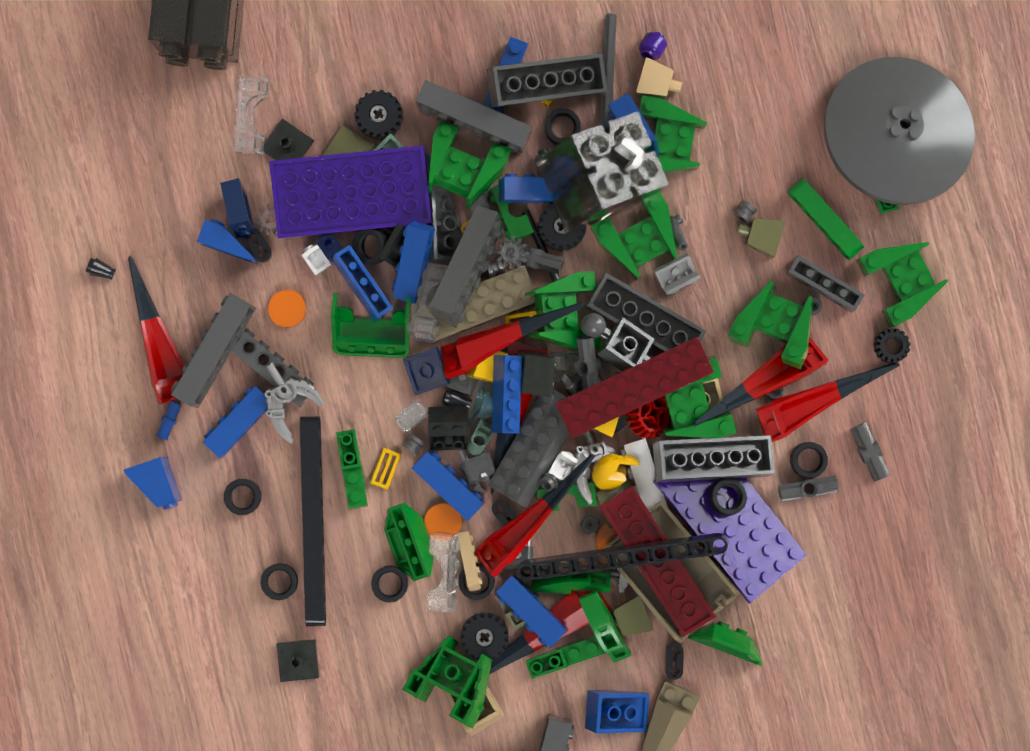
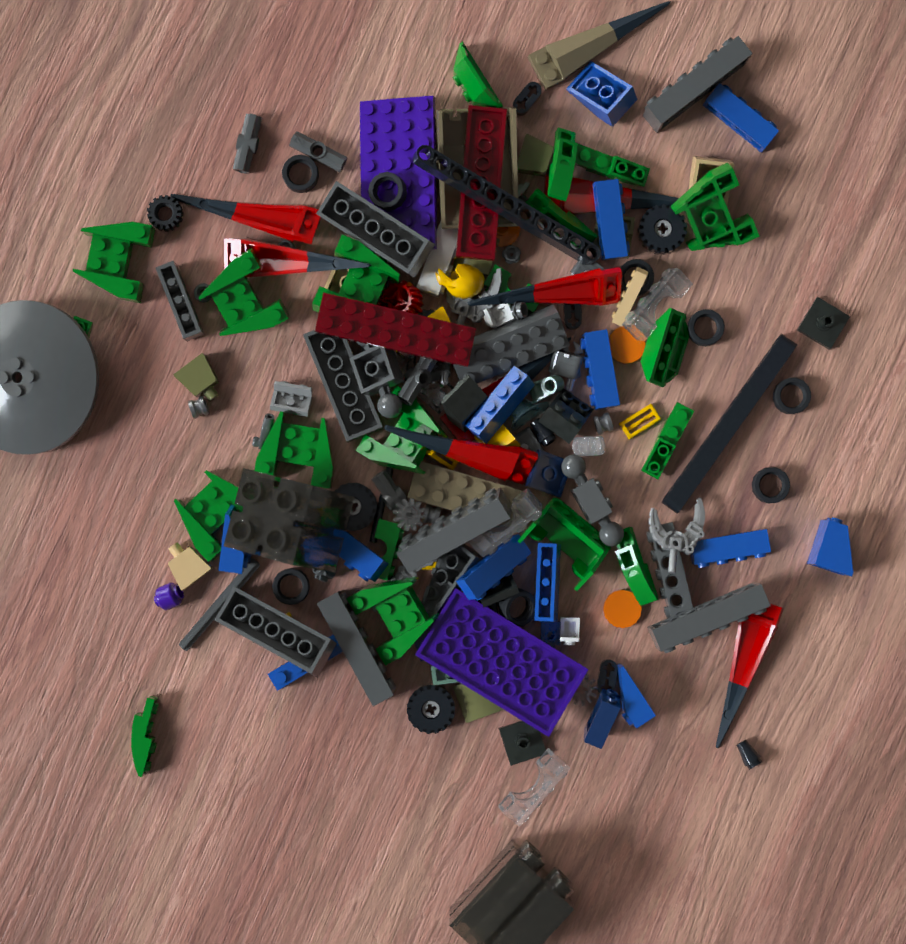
camera: 135 degrees left, 0 degrees up
blue pin [156,401,182,440] -> none
white bracket [614,137,644,172] -> none
green beam [787,178,864,260] -> none
none -> dark grey brick [561,454,624,546]
none -> green slope [615,527,659,606]

